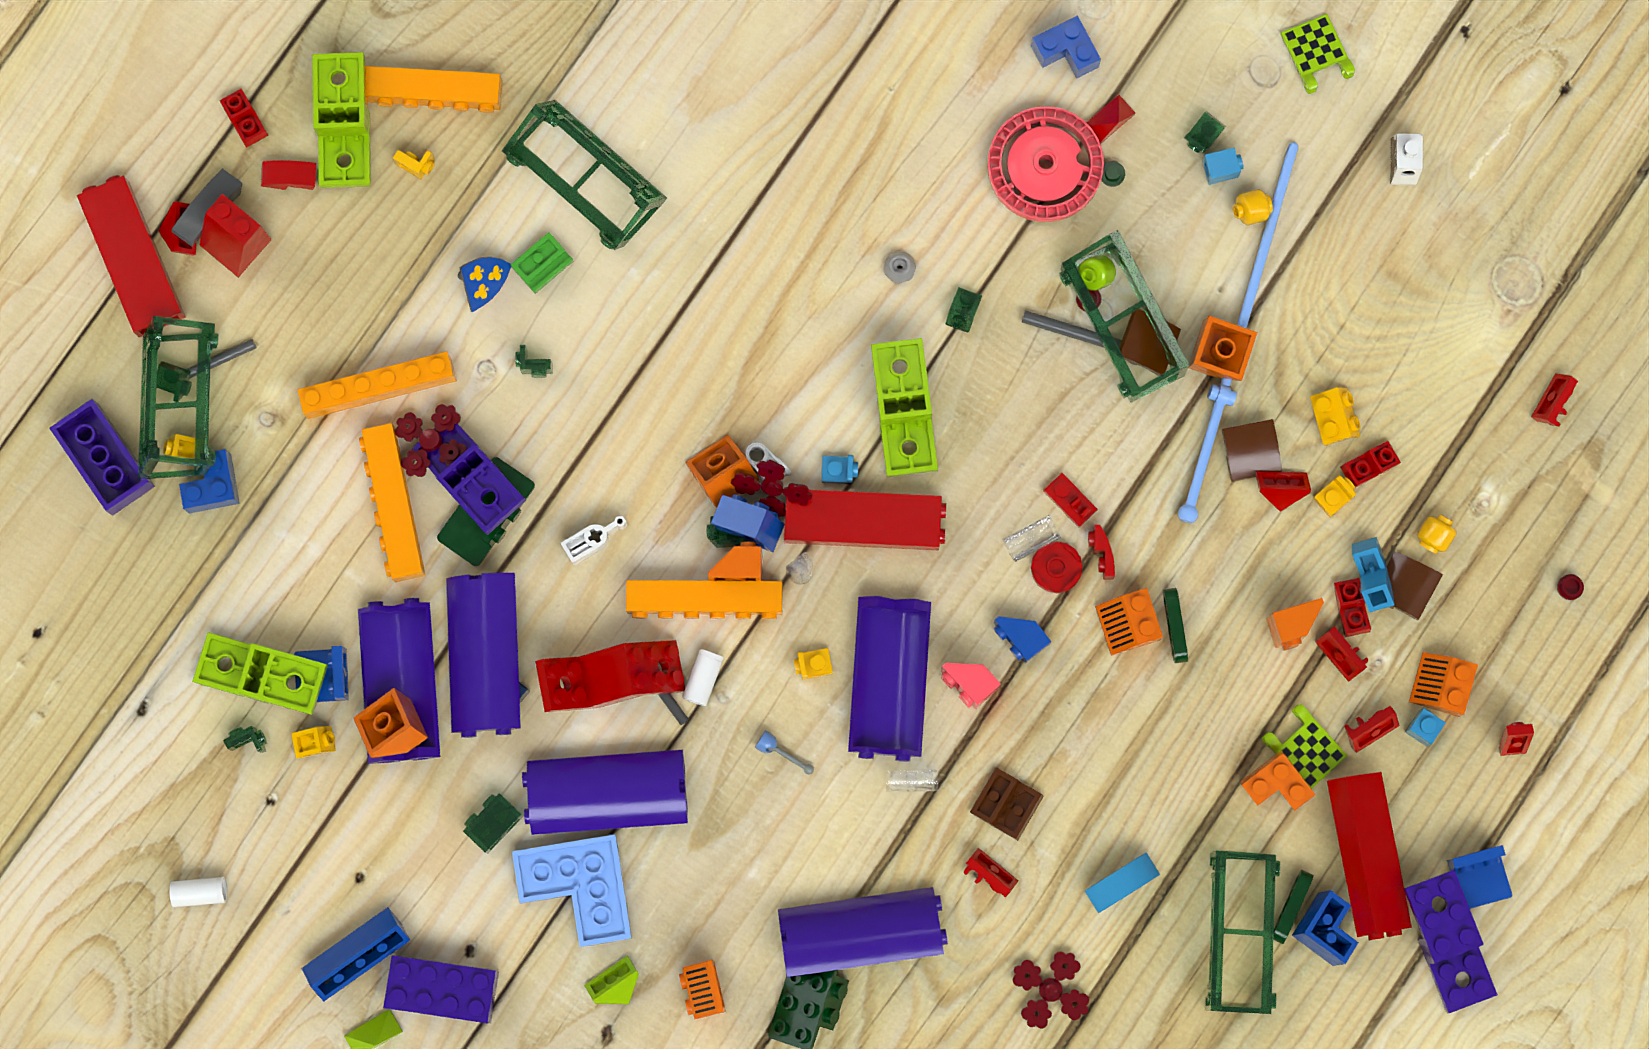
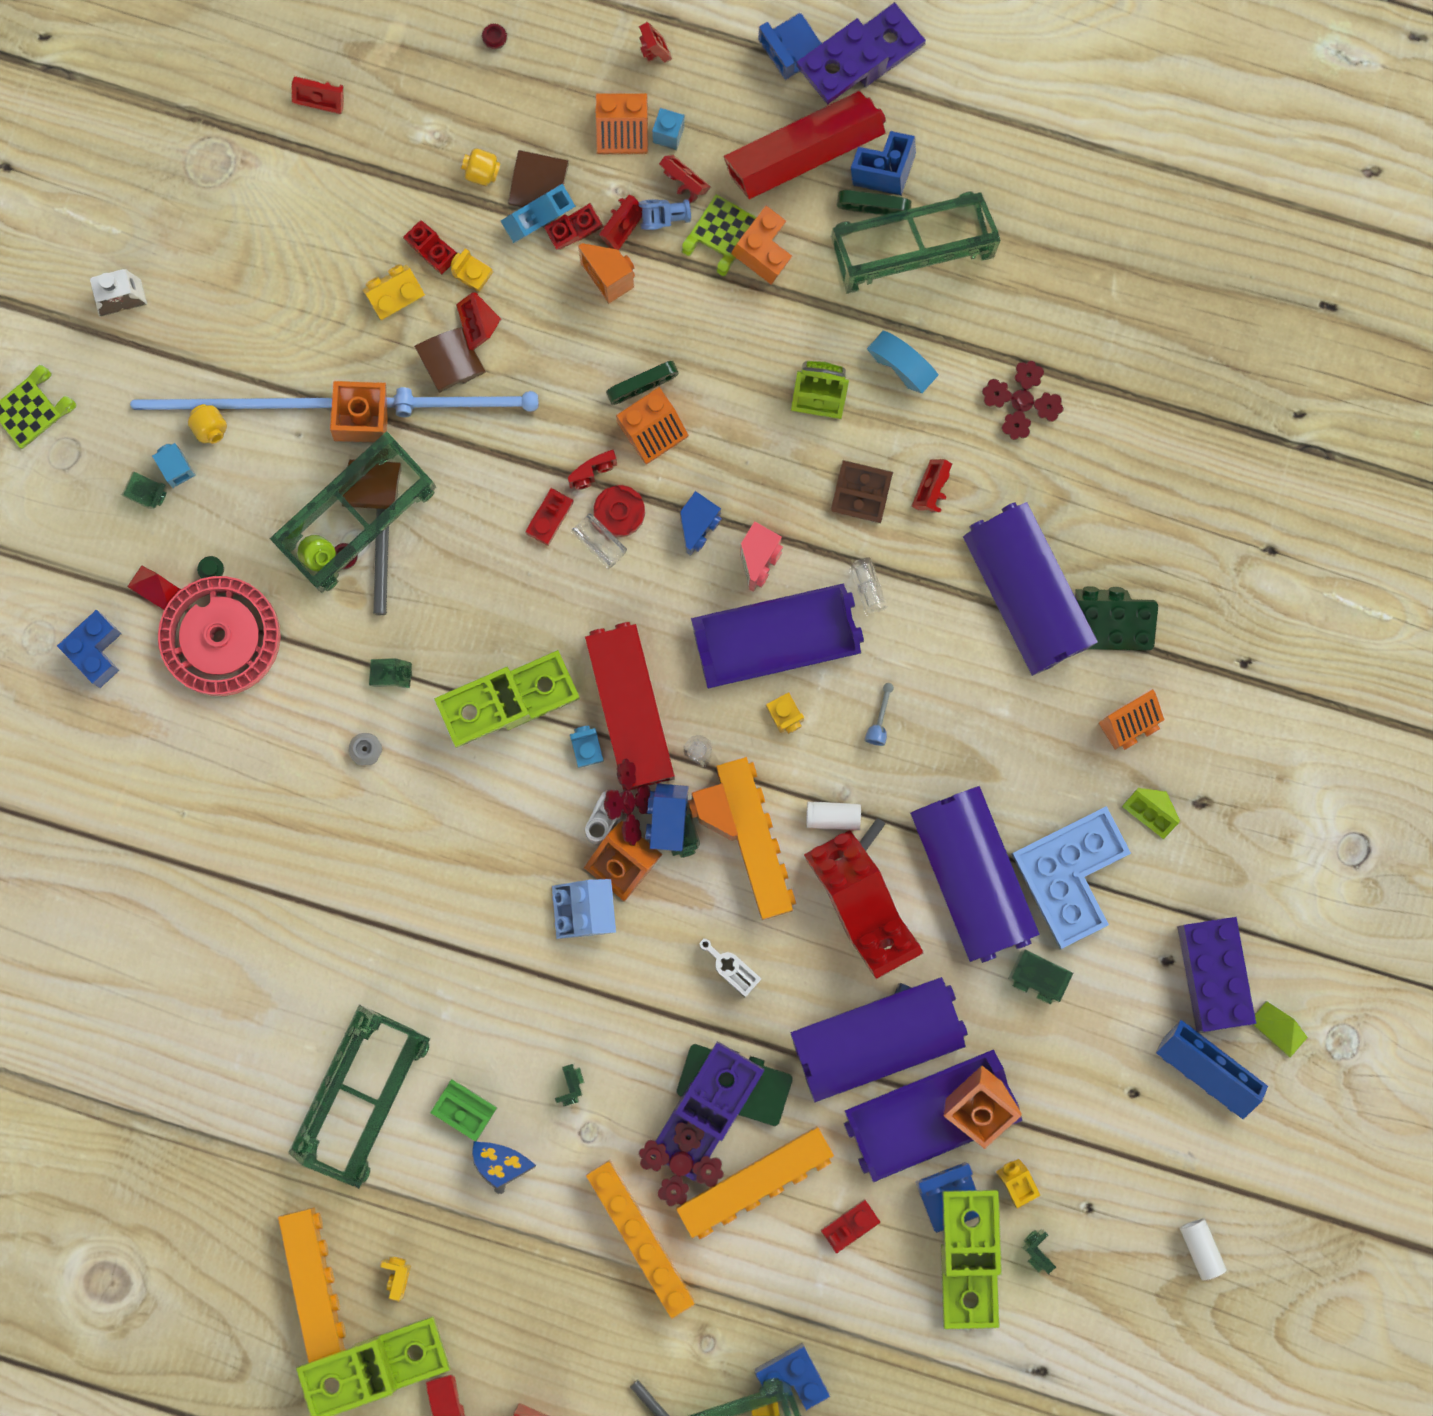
camera: 115 degrees left, 0 degrees up
none -> light blue slope [552,879,616,939]
none -> medium blue connector [639,199,691,230]
none -> lime piece [791,361,849,419]
none -> red plate [821,1199,881,1254]

